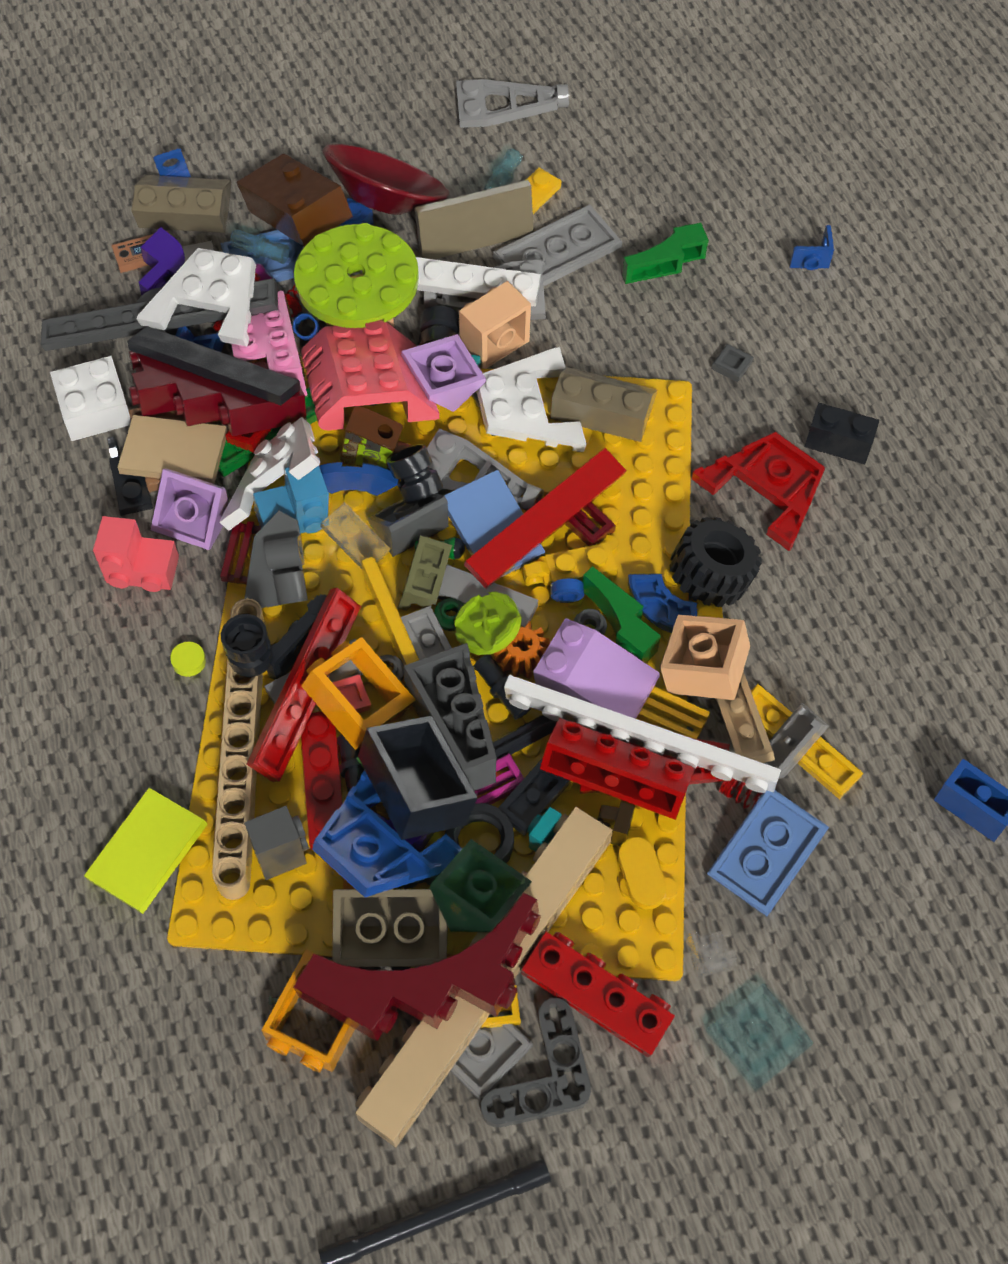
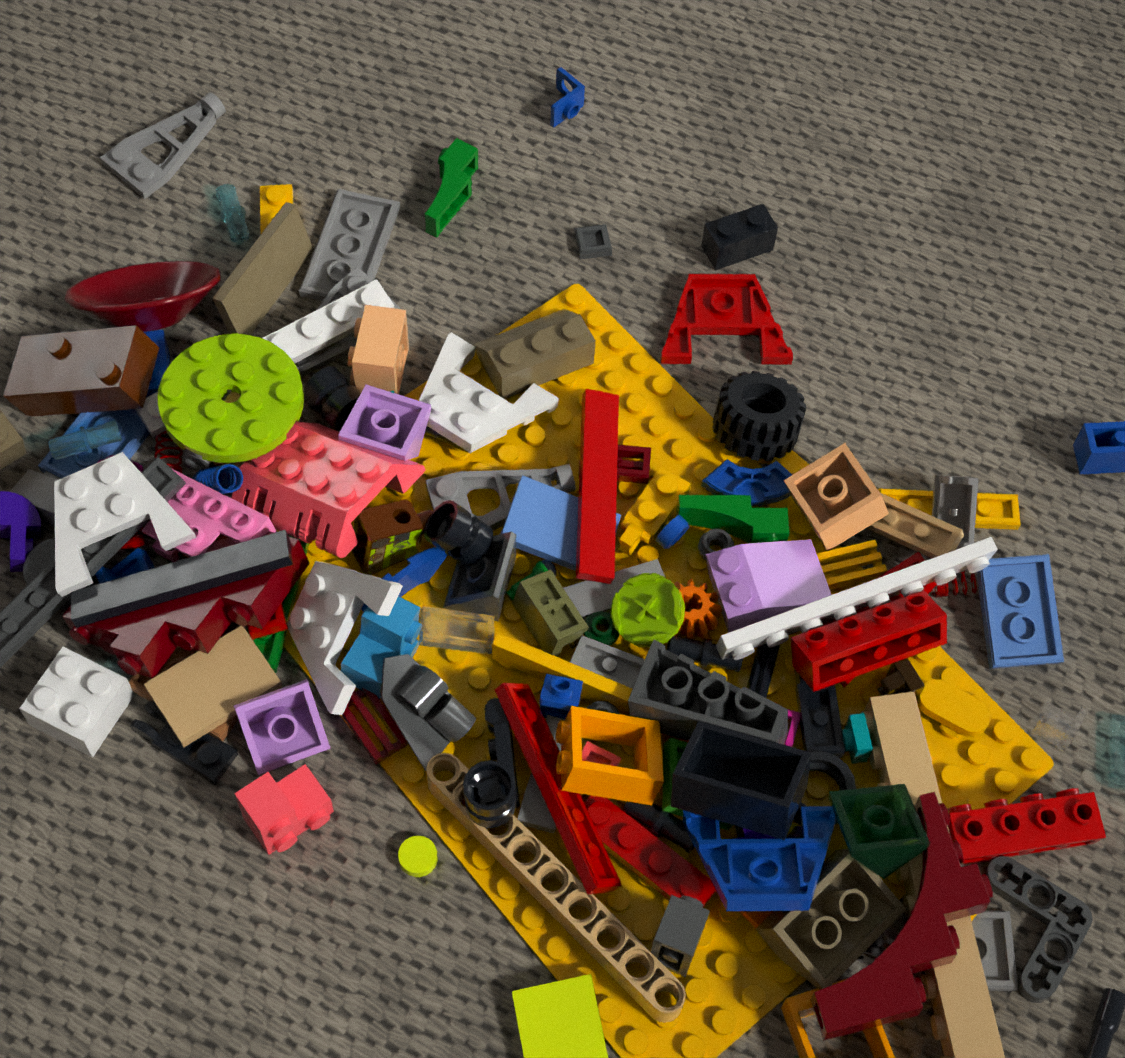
camera: 45 degrees left, 0 degrees up
none -> blue bracket [539,674,583,719]

